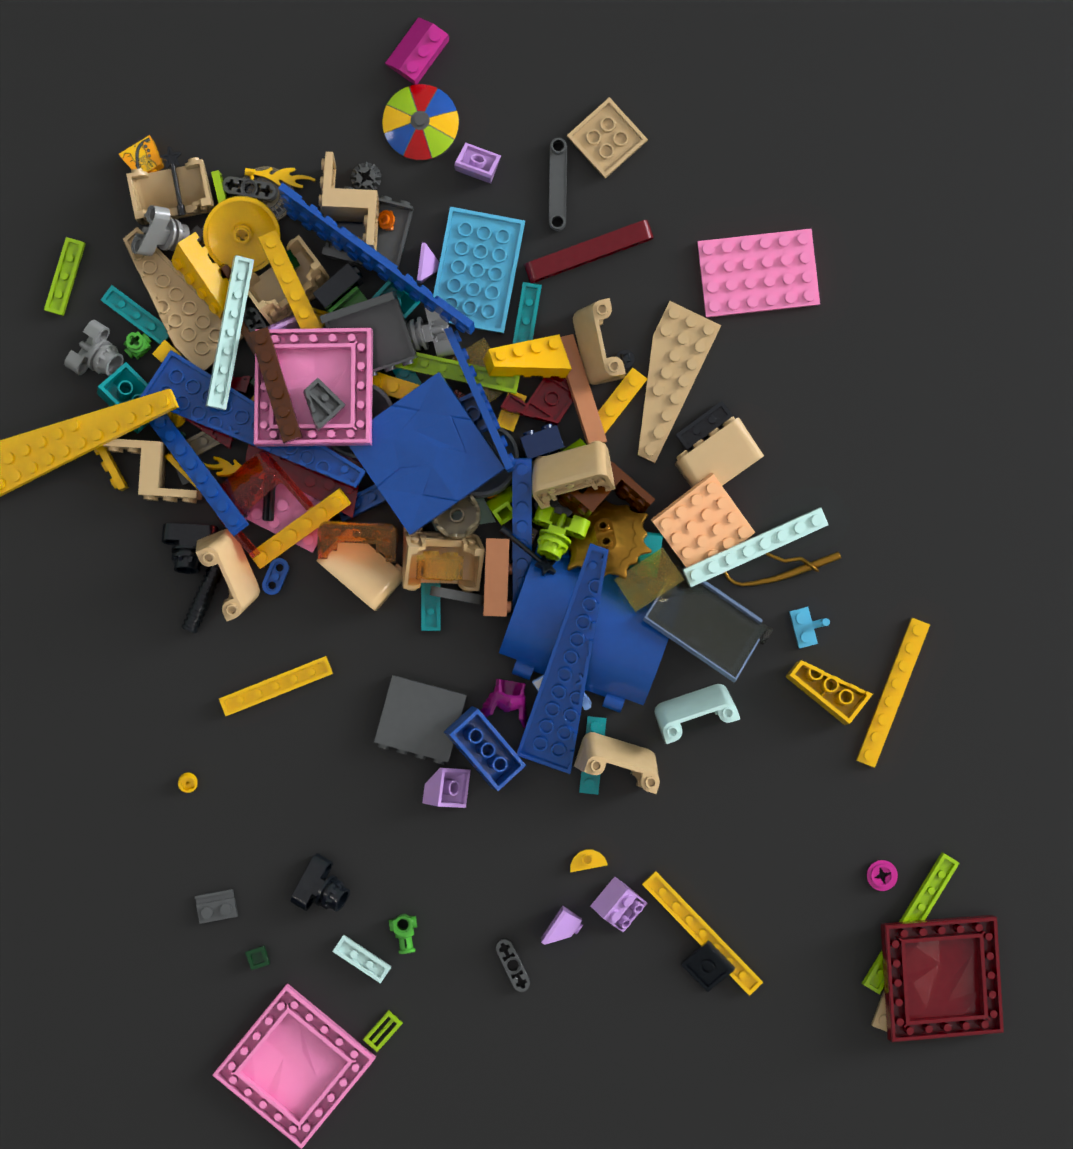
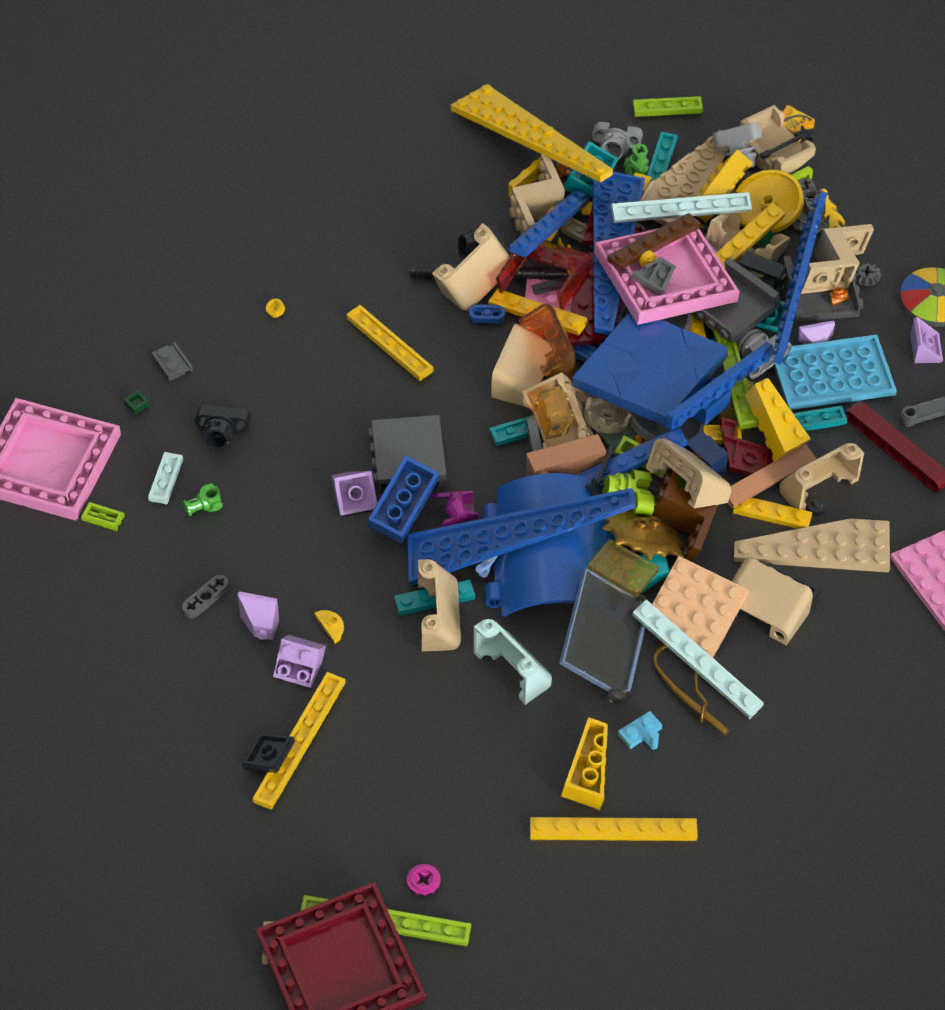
camera: 65 degrees right, 35 degrees down
none -> yellow tile [639,250,657,267]

